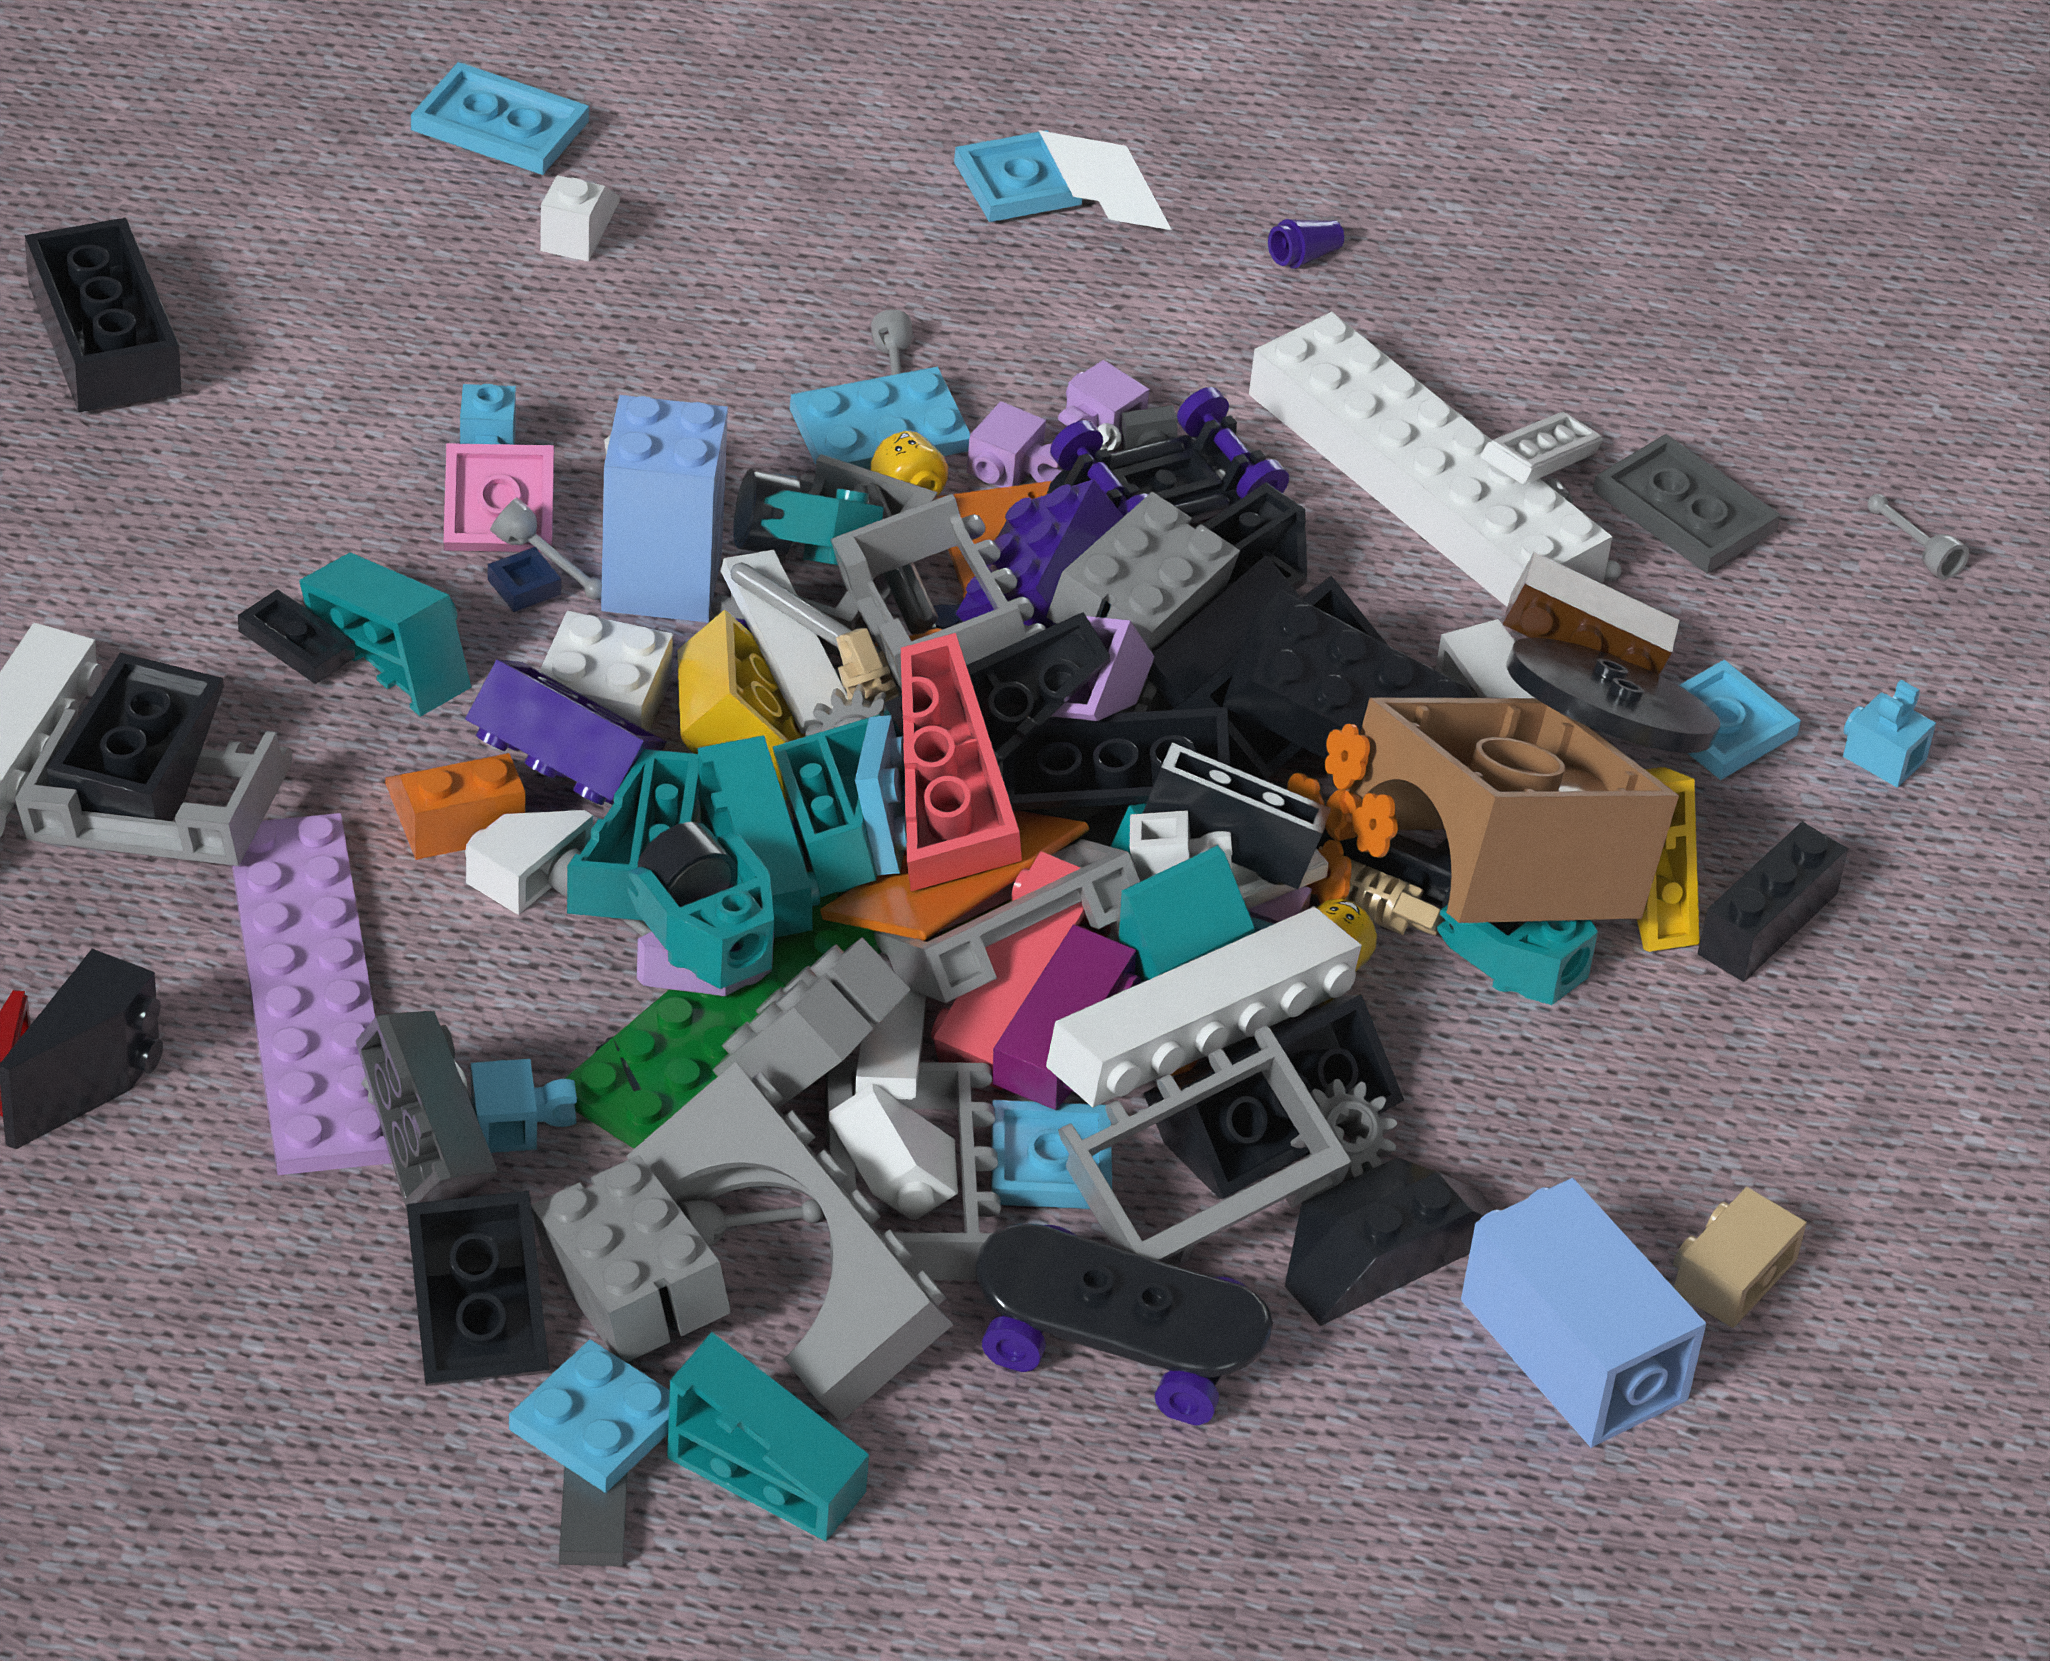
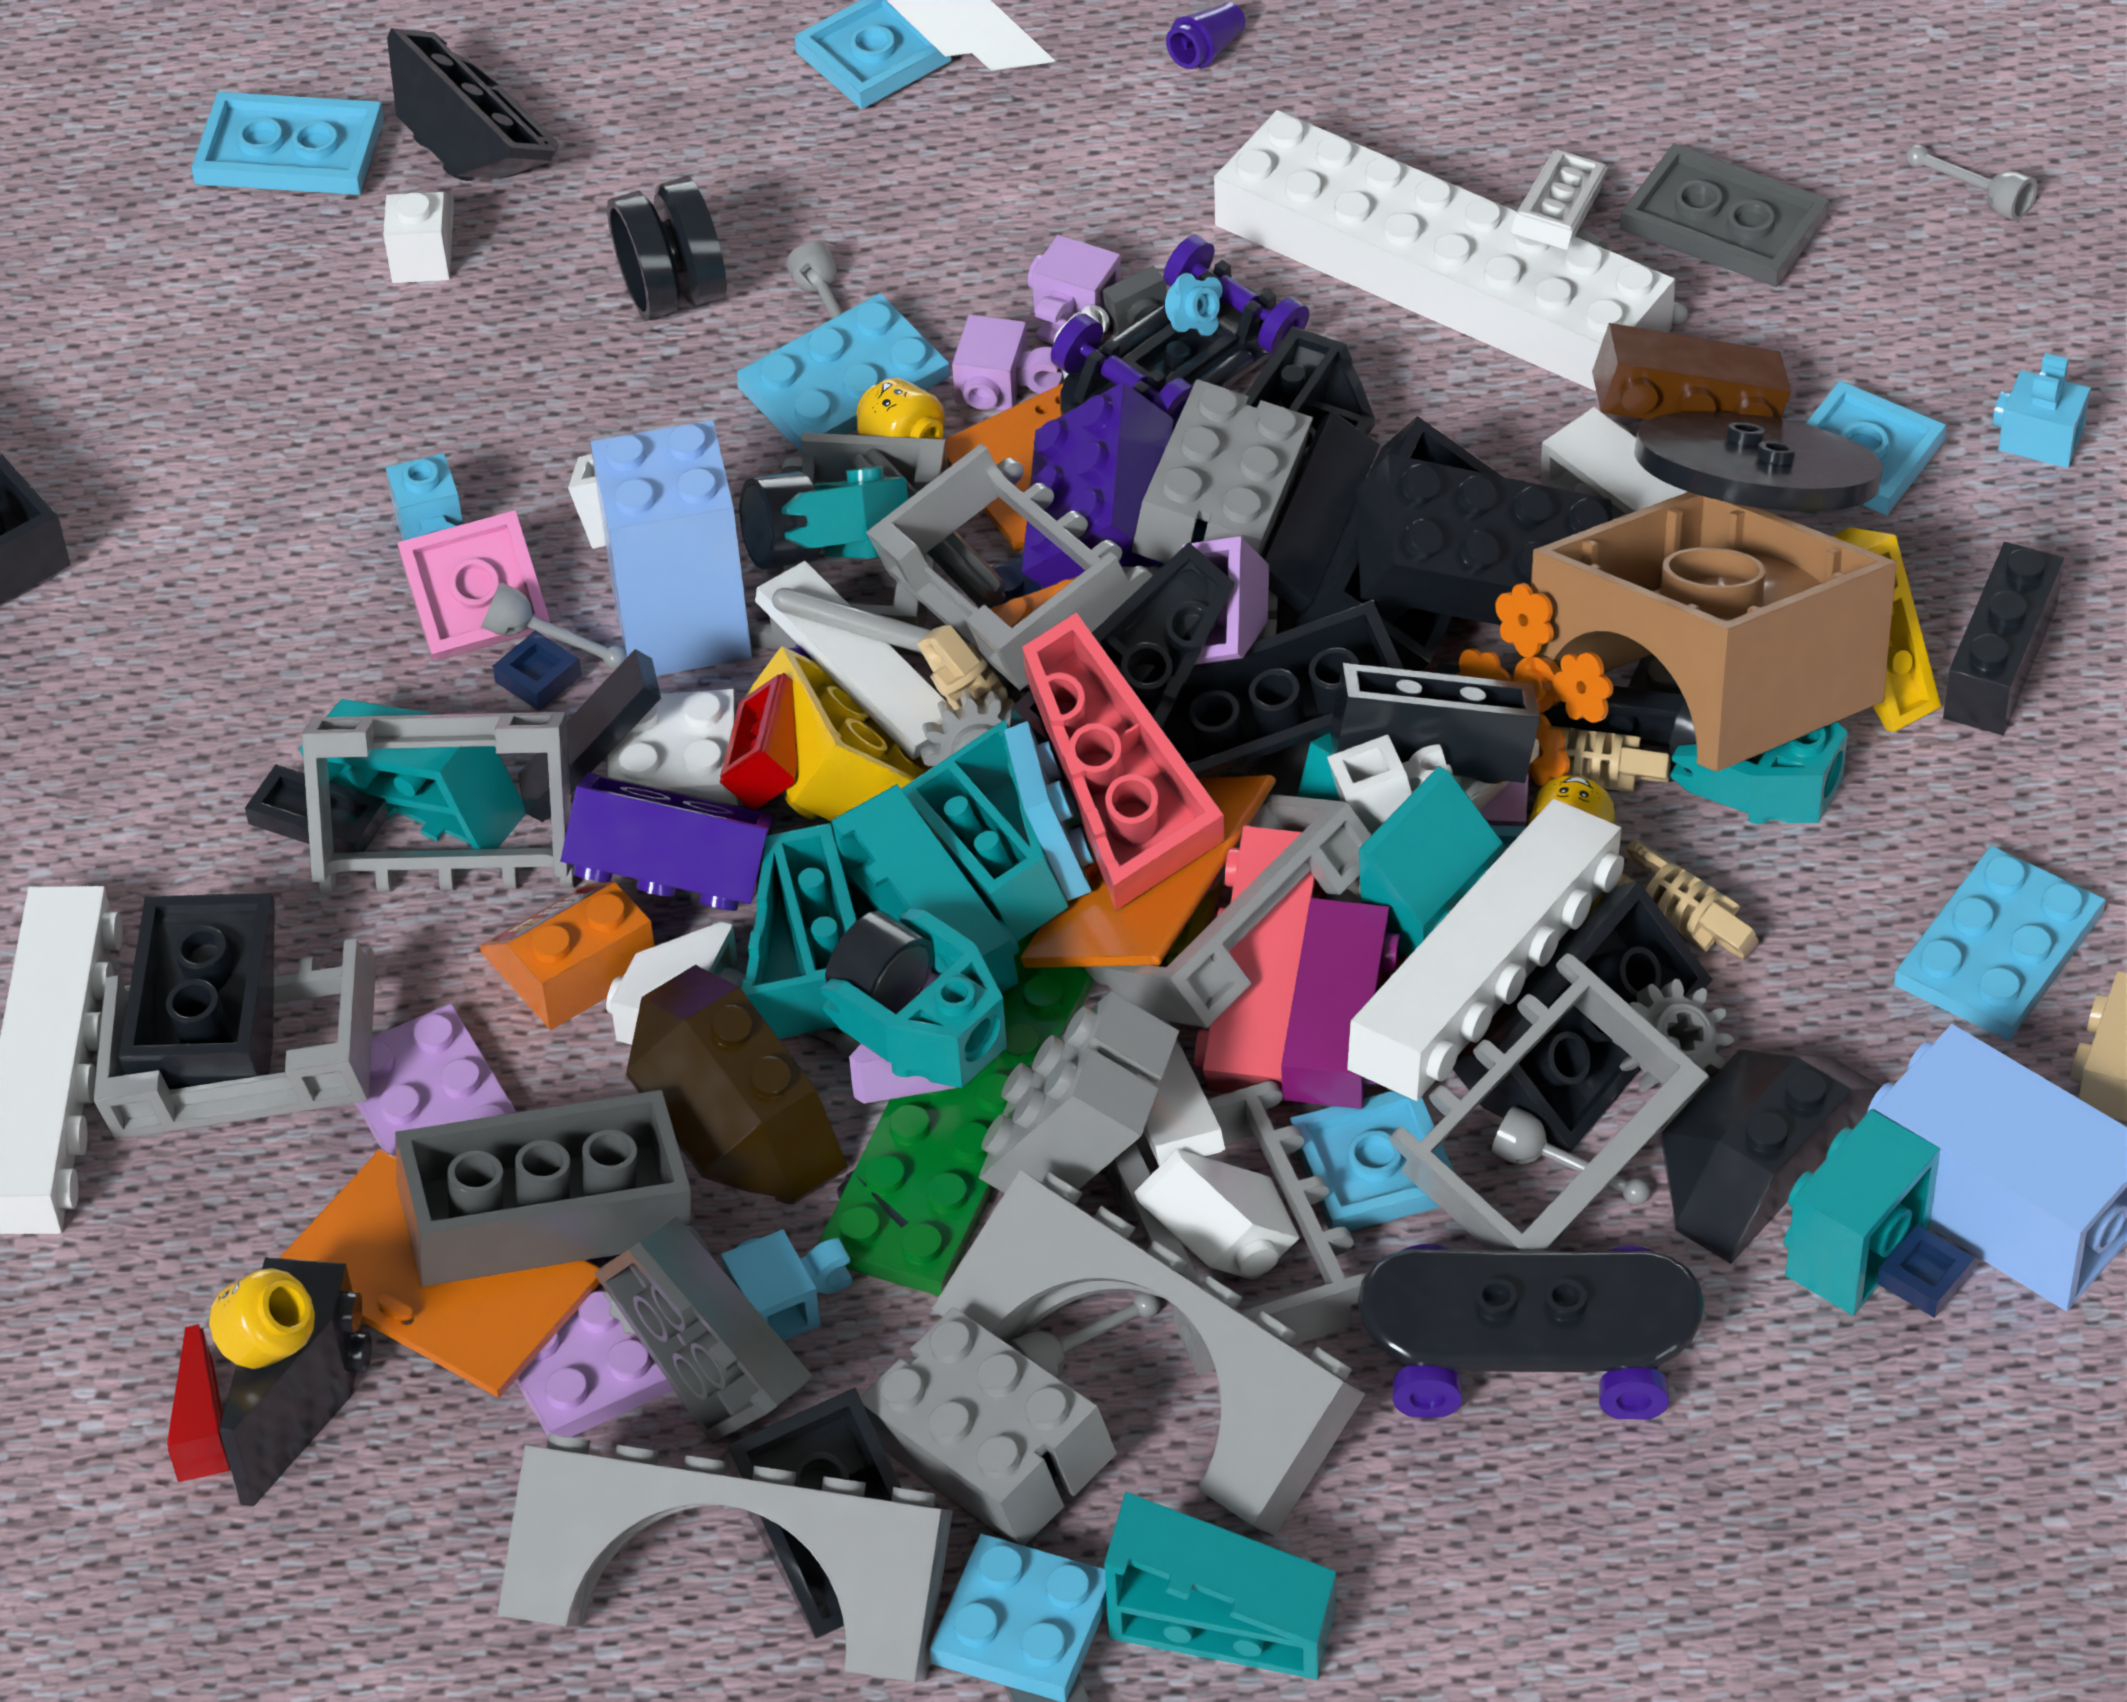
camera: 10 degrees left, 5 degrees up
none -> yellow head [209,1268,315,1369]
none -> orange container [279,1149,600,1398]
none -> light grey hinge [302,712,575,893]
none -> black wedge [387,28,559,181]
none -> dark grey brick [395,1090,691,1287]
none -> light grey arch [497,1434,953,1682]
none -> black tile [518,649,661,822]
none -> black wheel [607,176,727,321]
none -> dark brown wedge [626,964,848,1204]
none -> red slope [719,672,797,809]
none -> medium azure plate [1165,273,1222,336]
none -> light grey hinge [1491,1106,1650,1205]
none -> tan hinge [1616,837,1759,961]
none -> teal brick [1783,1109,1940,1316]
none -> dark blue plate [1877,1224,1975,1318]
none -> medium azure plate [1894,845,2106,1041]

